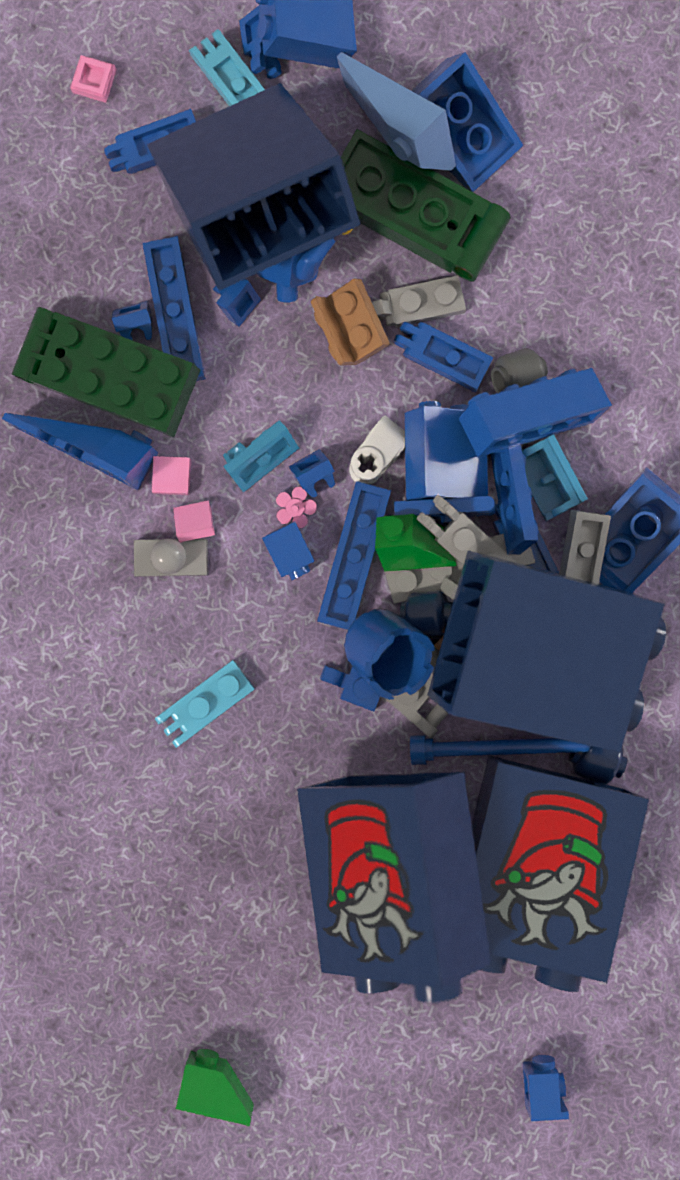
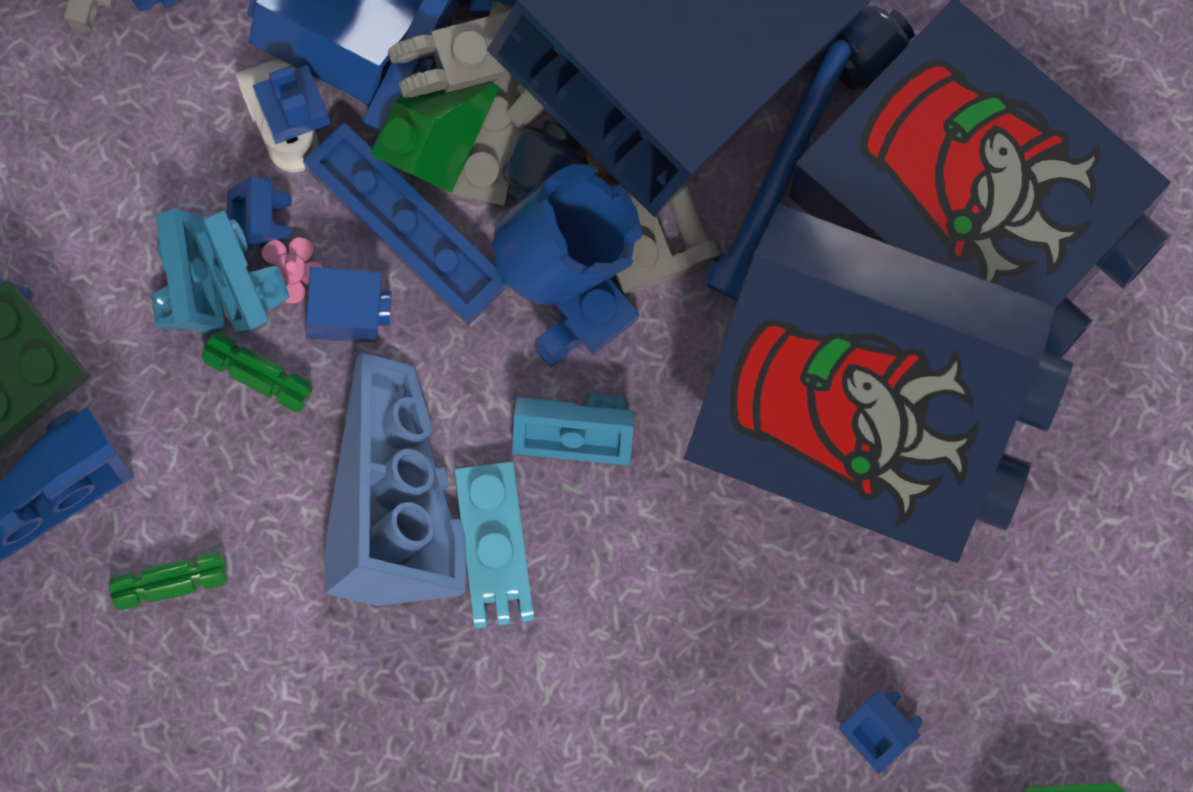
camera: 60 degrees left, 10 degrees down
light grey tile [134,538,208,577] -> none
bright pink tile [152,456,191,495] -> none
bright pink tile [173,500,215,542] -> none
medium nougat bracket [311,279,390,366] -> none
none -> green axle [109,552,228,610]
none -> dark azure hinge [189,210,290,332]
none -> green axle [201,333,313,412]
none -> blue tile [252,65,330,145]
none -> medium blue wedge [324,352,466,606]
none -> dark azure hinge [512,393,635,466]
none -> blue tile [838,690,923,774]

